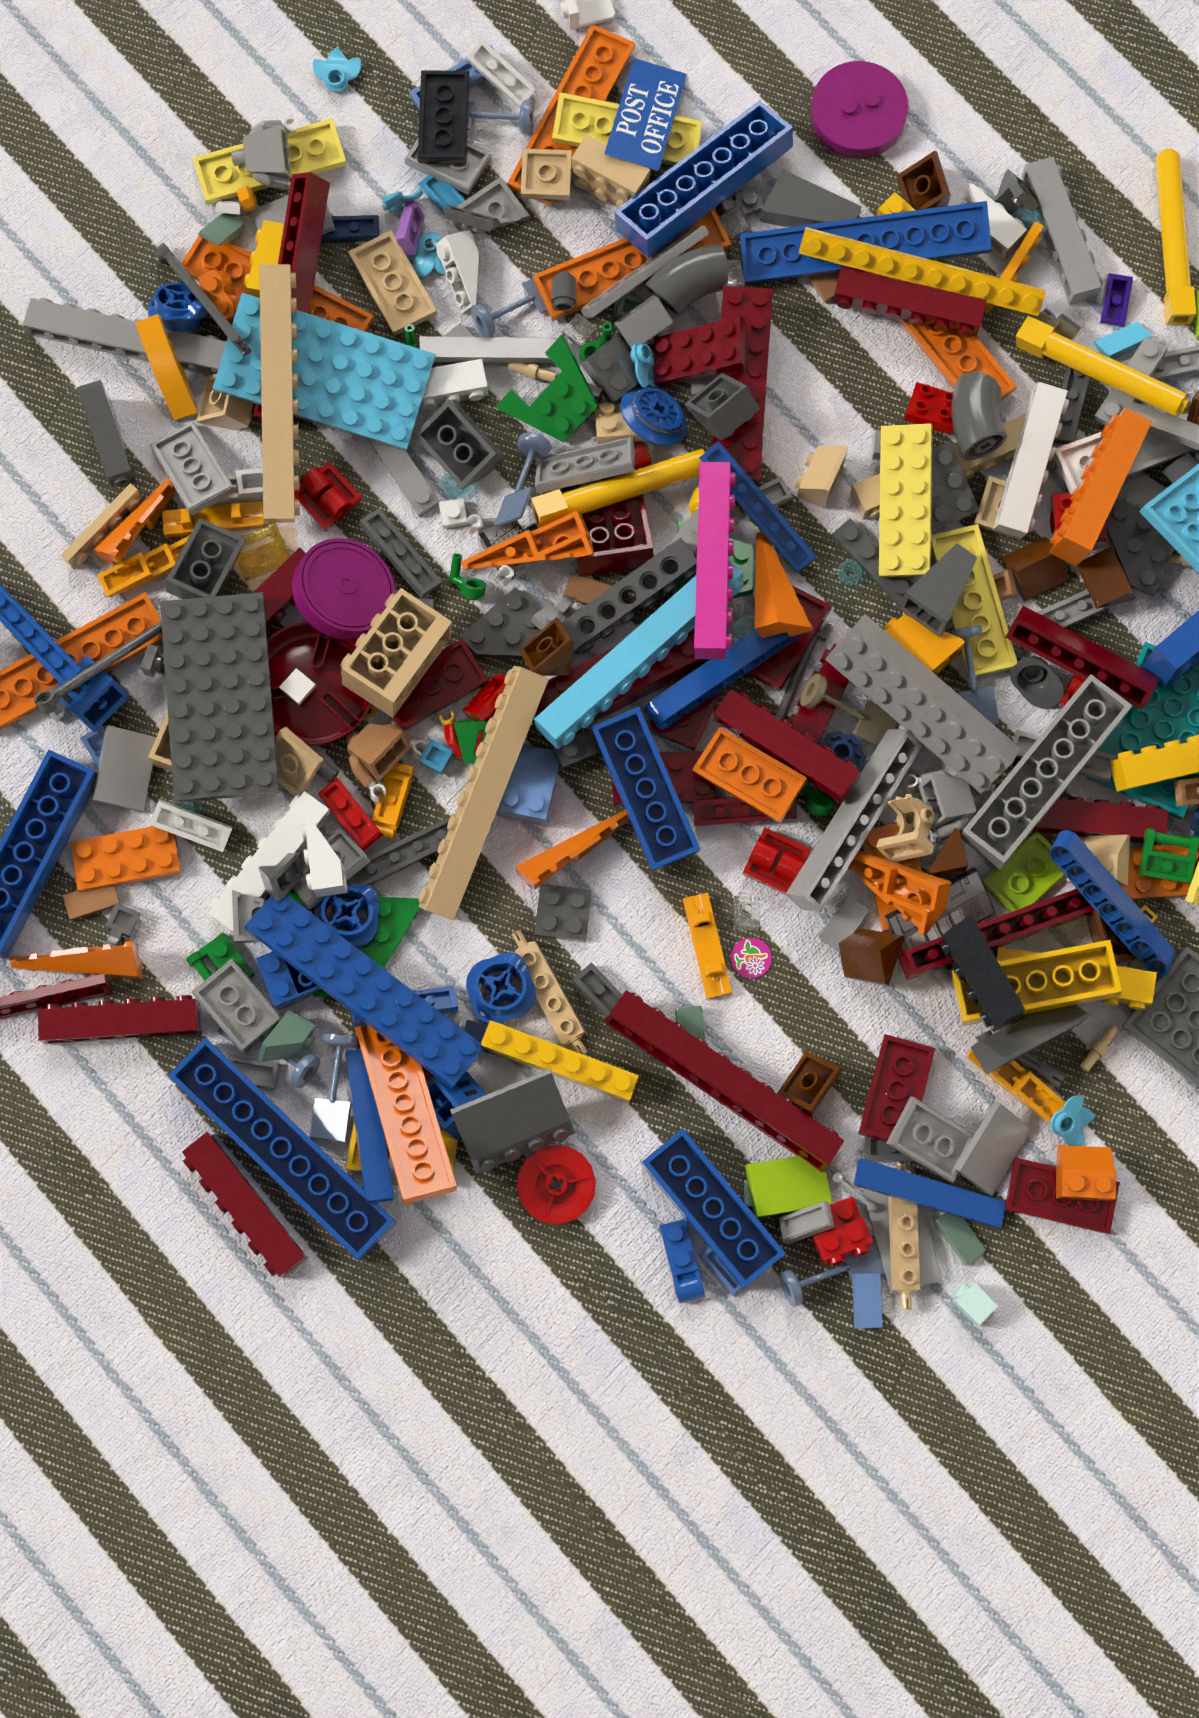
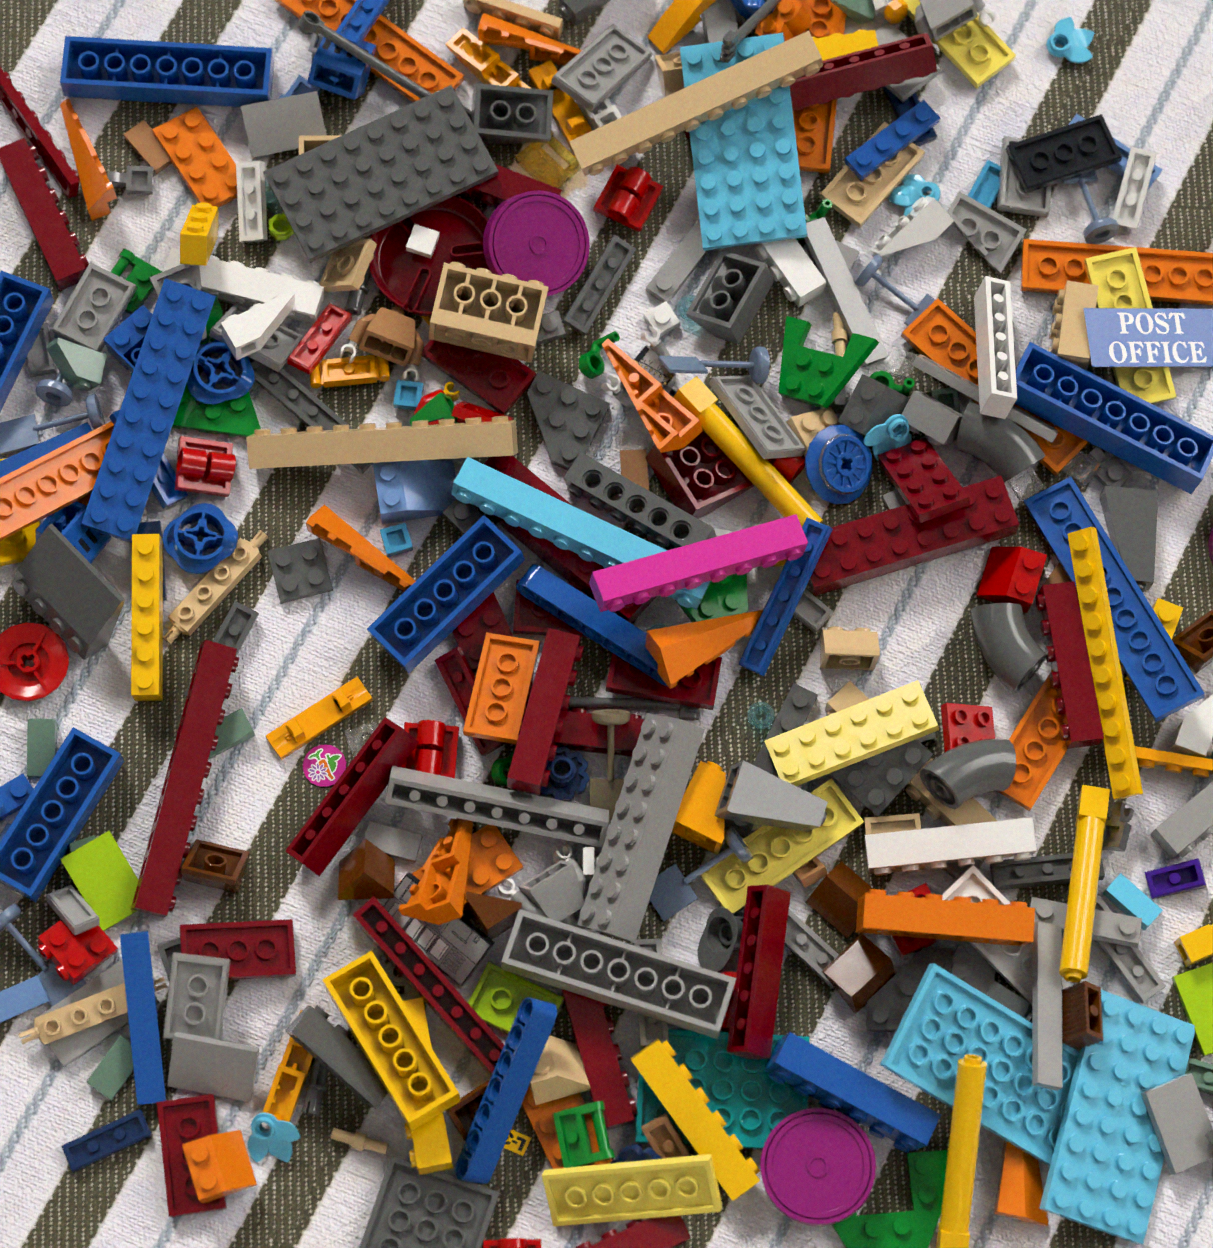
camera: 65 degrees right, 5 degrees down
flat silver plate [140,644,165,677] -> none
dark grey slope [258,853,304,901] -> none
medium azure plate [382,188,423,213] -> none
medium lavender plate [396,200,425,256] -> none
flat silver plate [443,204,495,234] -> none
reddish brown slope [519,617,574,676] -> none
tan plate [521,149,572,200] -> none
light grey plate [531,595,575,630] -> none
dark grey brick [551,272,576,311] -> none
dark grey slope [684,373,760,440] -> none
light grey hinge [833,1172,877,1212] -> none
tan tile [876,794,934,862] -> none
black slope [939,915,1025,1032] -> none
light aqua brick [953,1283,998,1326] -> none
none -> sand green slope [27,719,58,777]
none -> dark blue tile [61,1109,153,1173]
none -> red plate [175,436,236,497]
none -> yellow brick [180,203,218,266]
none -> lime tile [269,214,294,240]
none -> dark red brick [285,717,419,877]
none -> dark azure plate [380,522,413,557]
none -> white plate [581,847,598,881]
none -> blue plate [844,100,940,181]
none -> dark grey brick [970,603,1047,694]
none -> white brick [974,276,1017,419]
none -> red slope [976,547,1047,613]

